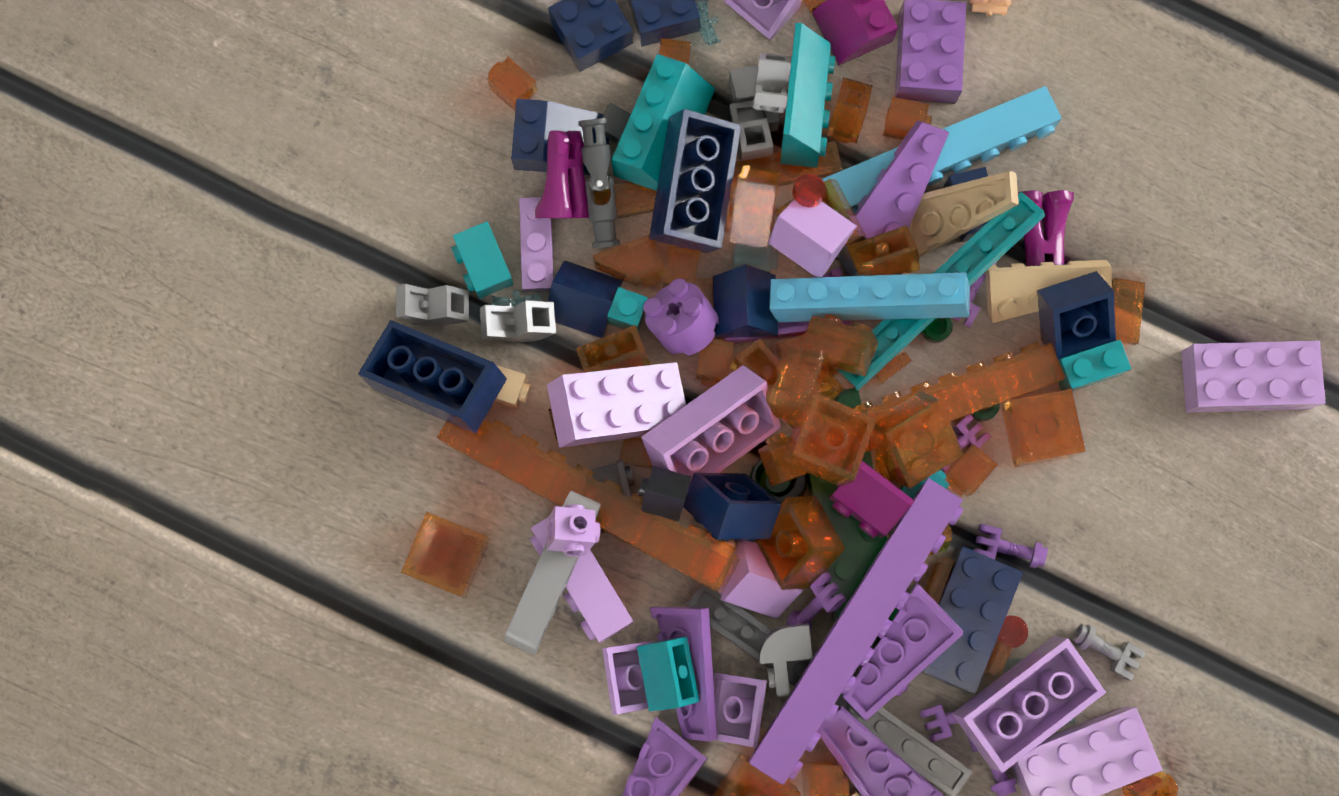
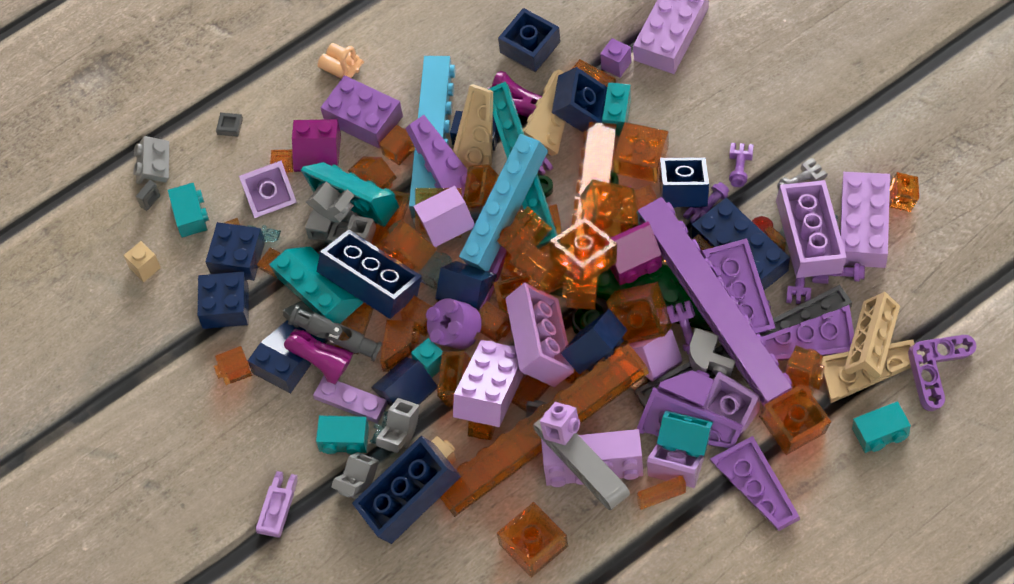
camera: 50 degrees left, 20 degrees down
black brick [638,466,691,522] -> none
clear red tile [792,174,826,207] -> none
none -> lavender hinge [256,471,298,538]
none -> dark blue brick [498,8,561,72]
none -> medium lavender brick [600,38,631,78]
none -> clear orange tile [637,476,686,510]
none -> medium lavender slope [657,370,714,407]
none -> dark blue brick [659,157,709,208]
none -> medium lavender hinge [729,143,754,187]

